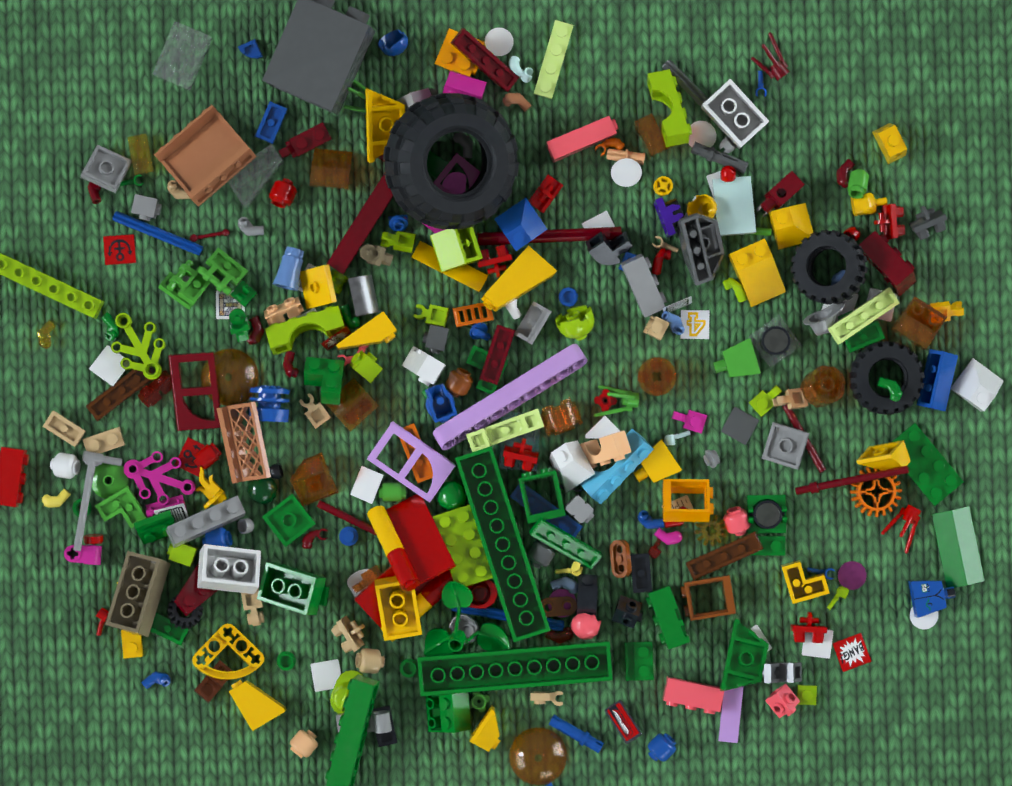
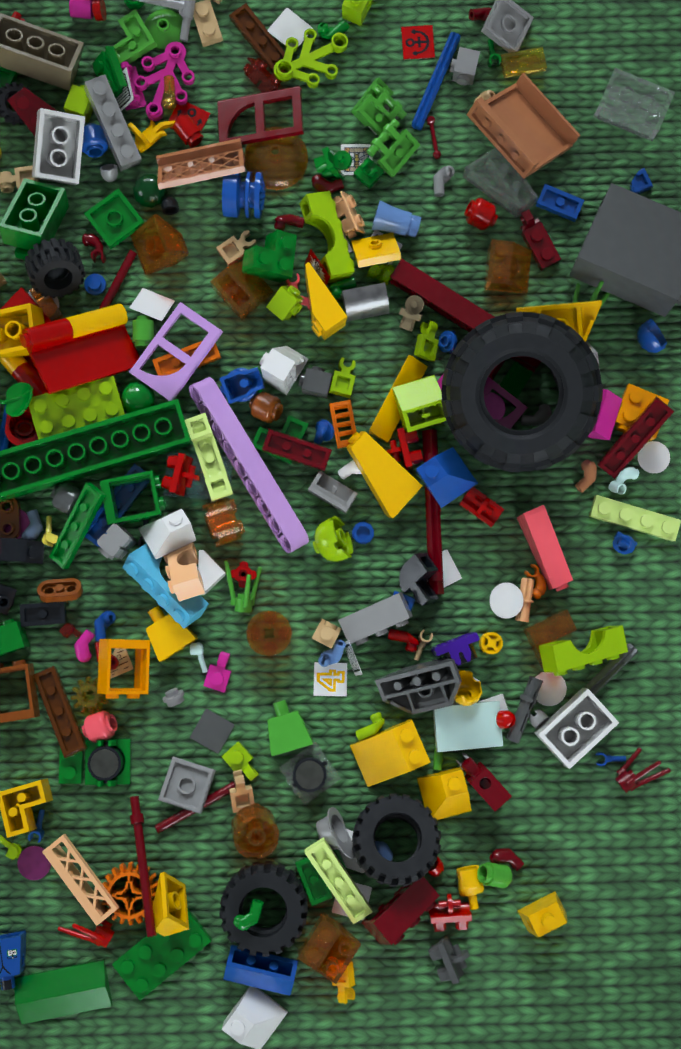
camera: 90 degrees right, 5 degrees down
none -> black tyre [25,238,85,298]
none -> light nougat fence [42,834,120,926]
none -> clear yellow arm [161,75,177,111]
none -> blue plate [613,531,637,554]

